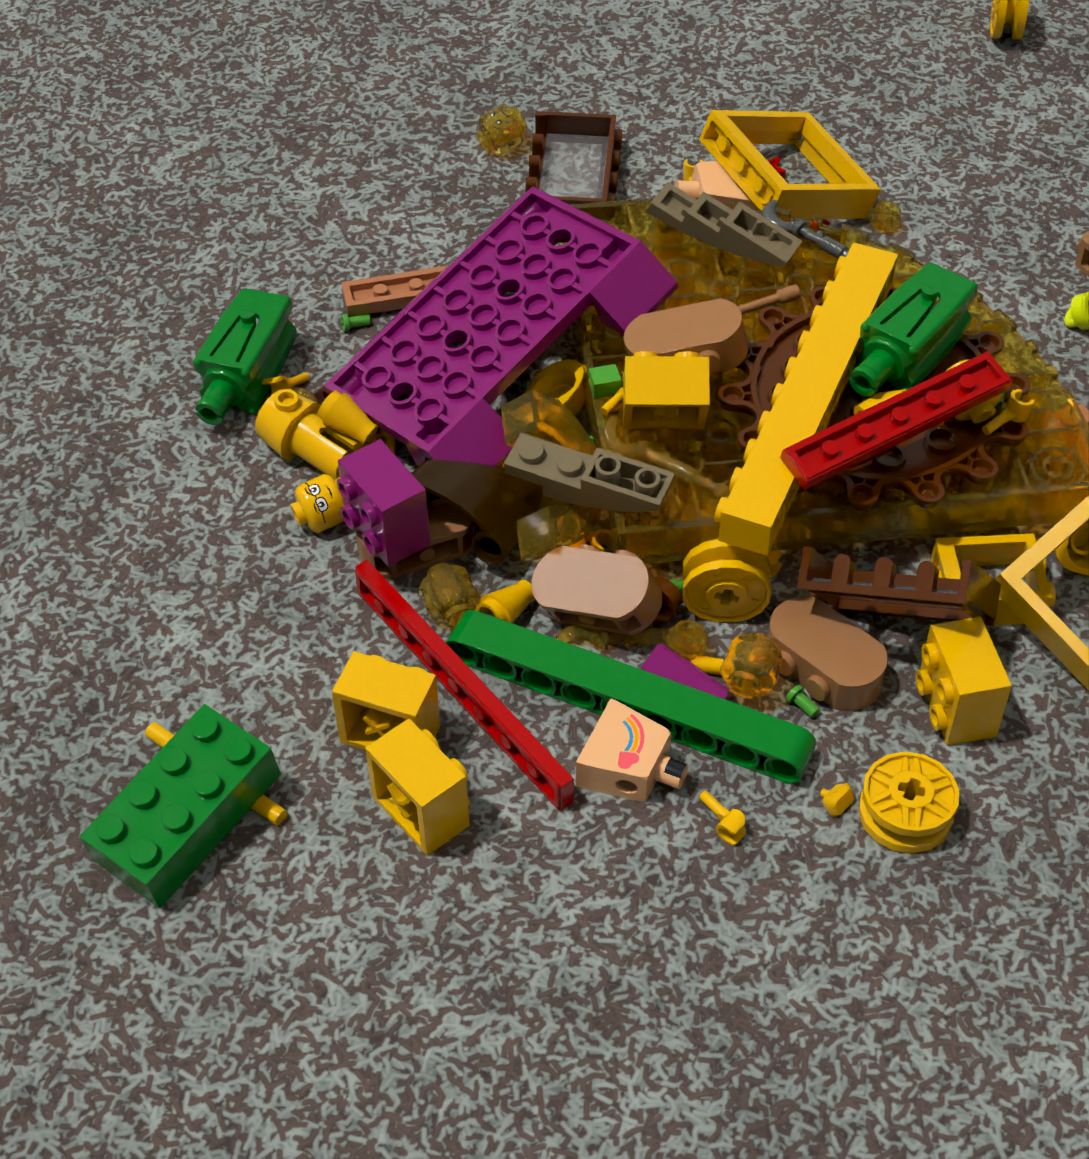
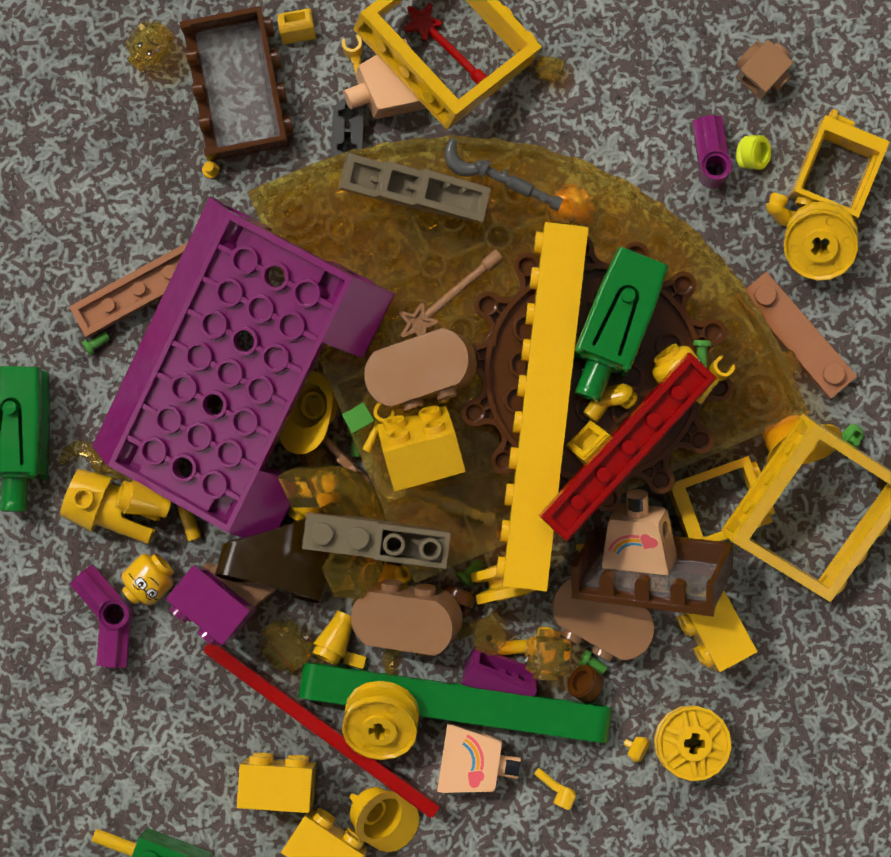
camera: 15 degrees left, 35 degrees up
yellow hand [262,372,310,400] -> none
none -> magenta piece [70,564,134,668]
none -> yellow slope [277,8,316,45]
none -> yellow wheel [342,681,419,760]
none -> yellow piece [349,787,420,852]
none -> reddish brown tile [568,665,604,704]
none -> light nougat torso [602,489,677,576]
none -> magenta piece [692,115,732,189]

